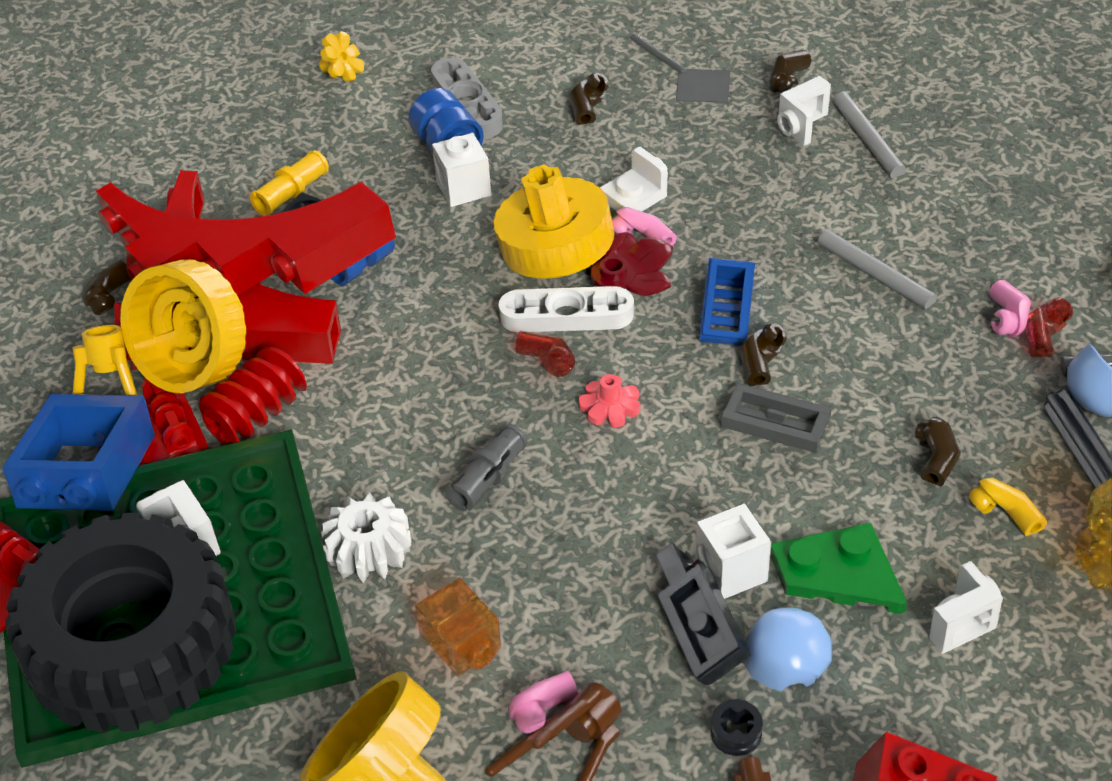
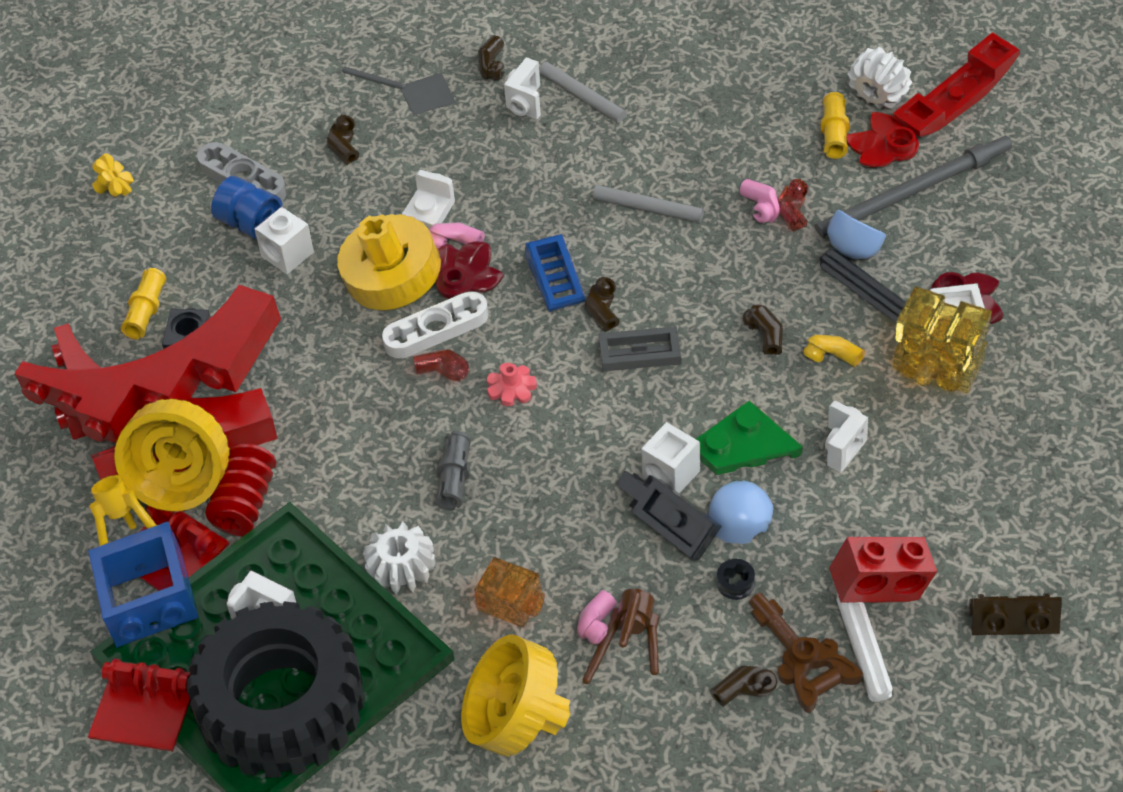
camera: 25 degrees left, 5 degrees up
dark brown arm [82,260,131,316] -> none

